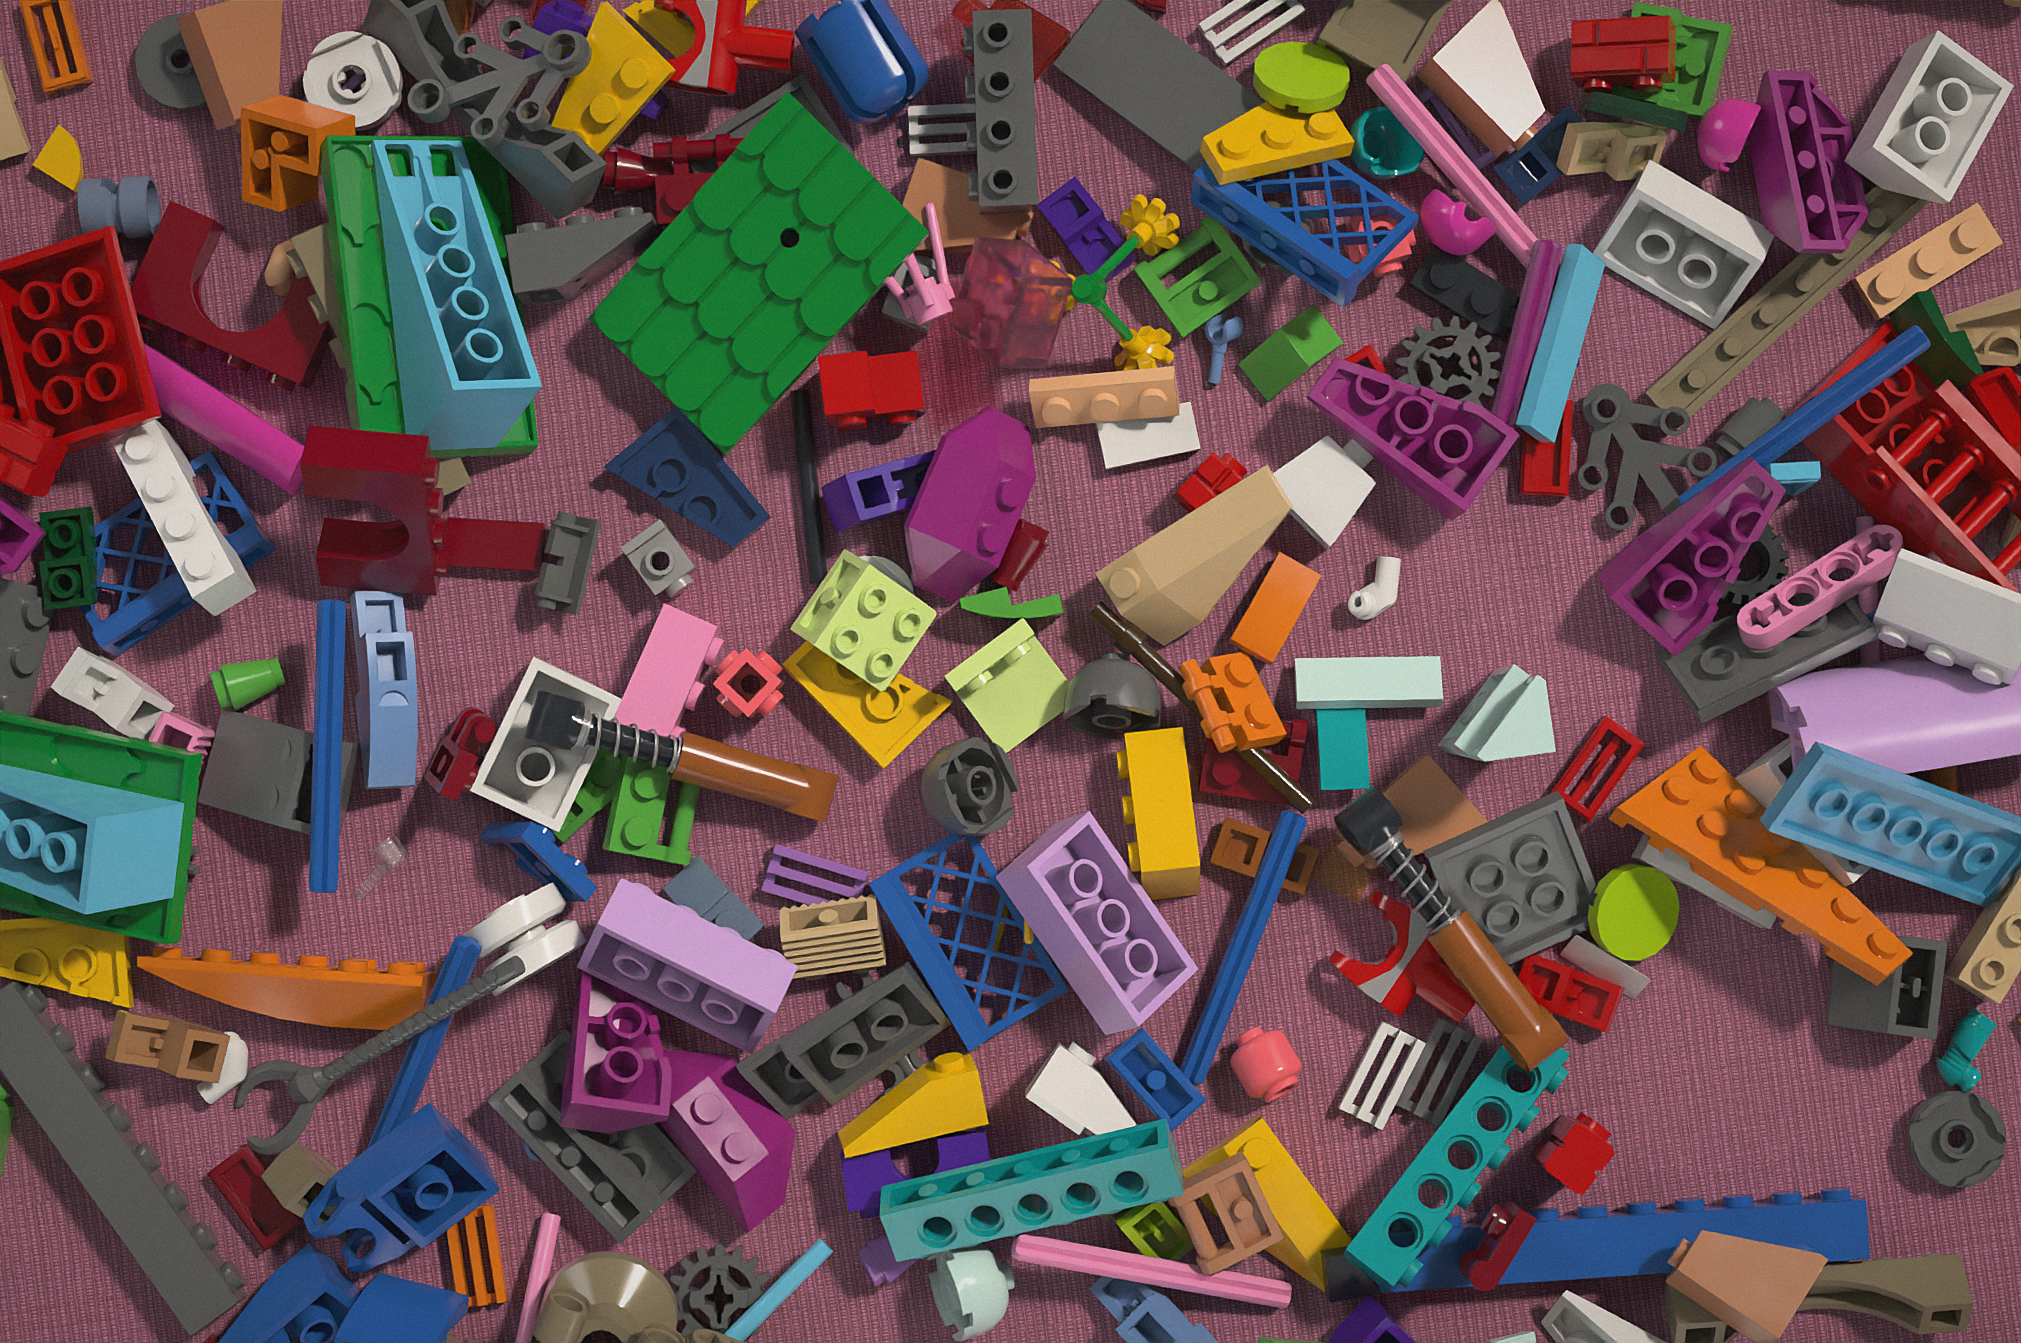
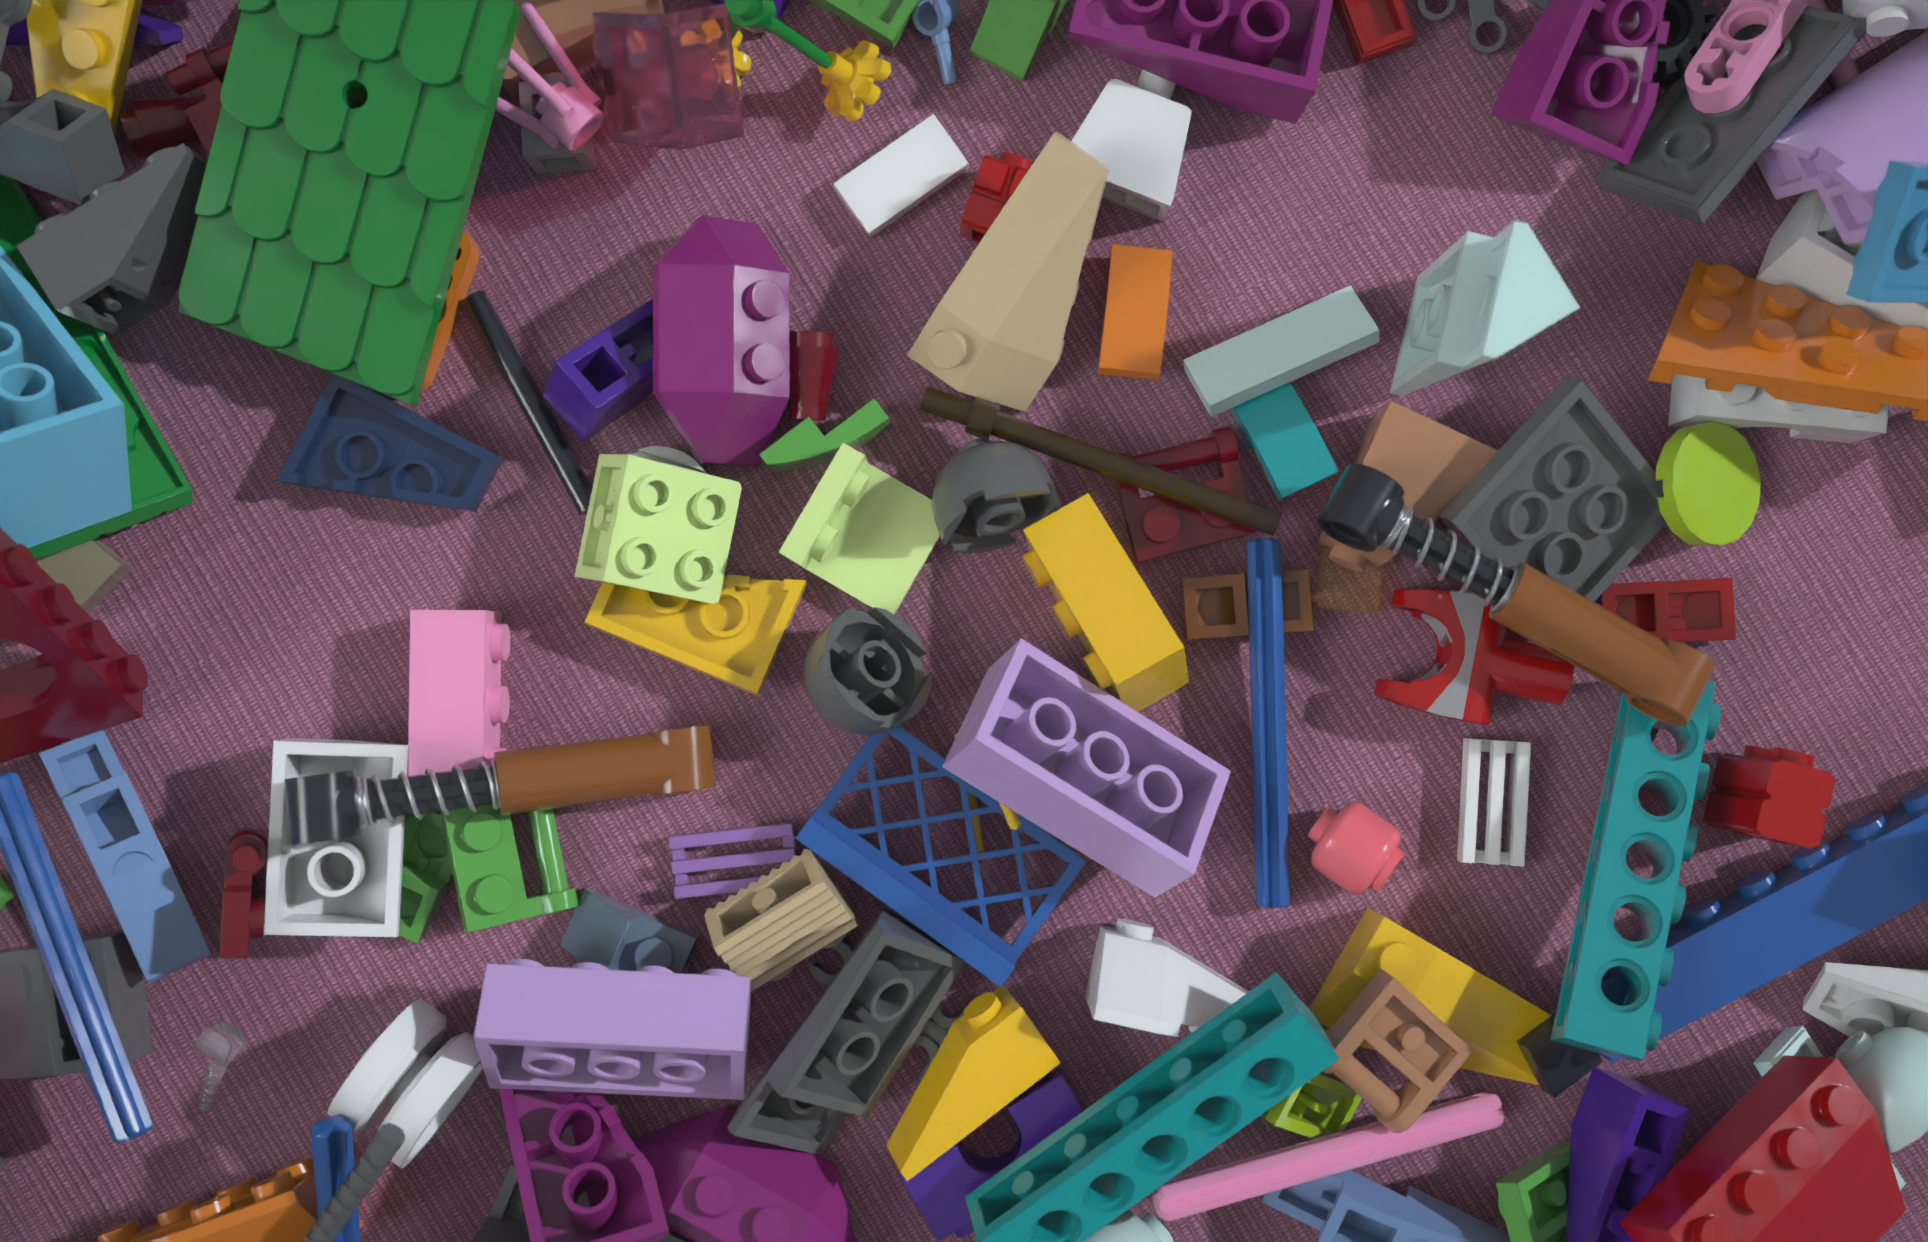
camera: 25 degrees left, 0 degrees up
dark red tile [445,517,546,572] -> none
blue wing [479,821,598,902] -> none
dark grey hinge [534,511,601,615] -> none
light grey brick [620,519,698,599] -> none
coral brick [713,648,785,718] -> none
red brick [818,350,925,432] -> none
light nougat plate [1029,366,1180,428] -> none
blue slope [1104,1027,1207,1132] -> none
orange plate [1179,651,1287,753] -> none
white arm [1347,556,1401,620] -> none
flat silver tile [1396,1017,1483,1127] -> none
dark red plate [1458,1199,1537,1291] -> none
red tile [1548,715,1646,822] -> none
white sticker [1560,935,1650,999] -> none

